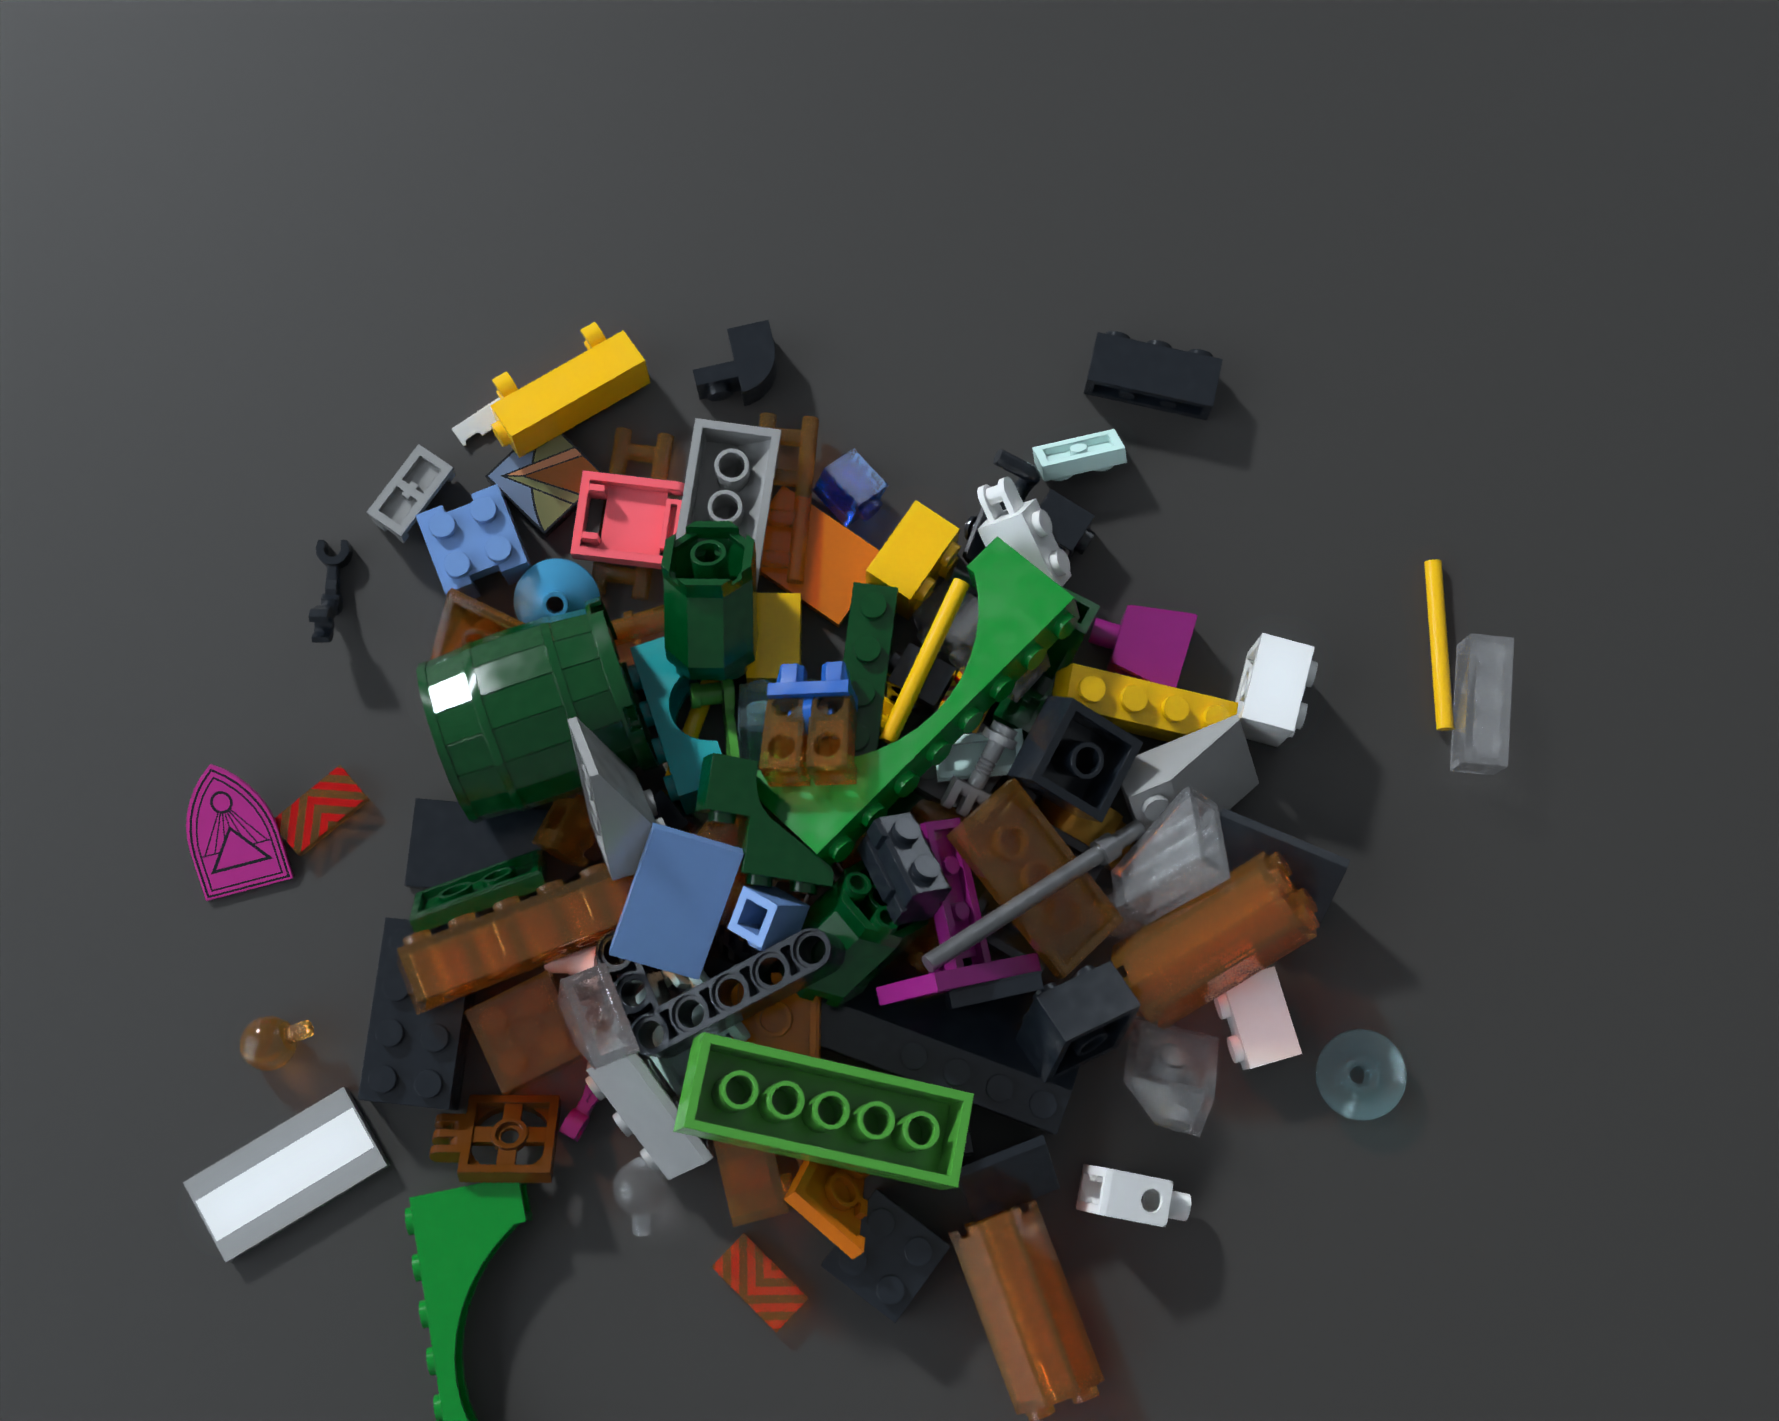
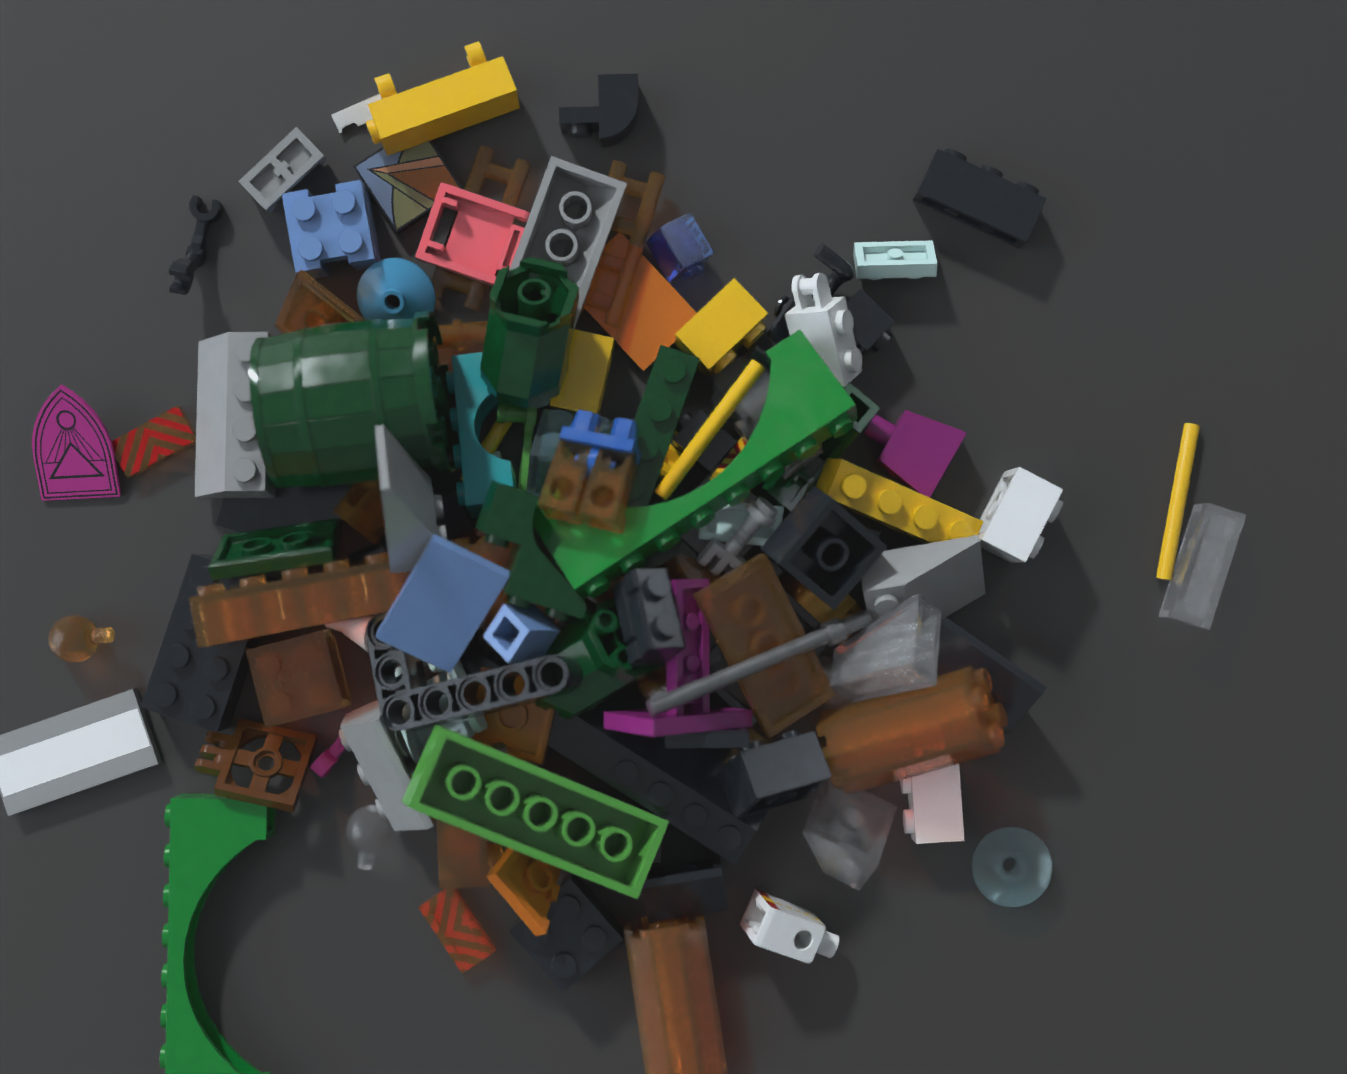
camera: 15 degrees right, 10 degrees up
clear slope [558,963,640,1070] -> none
none -> light grey slope [195,332,276,498]

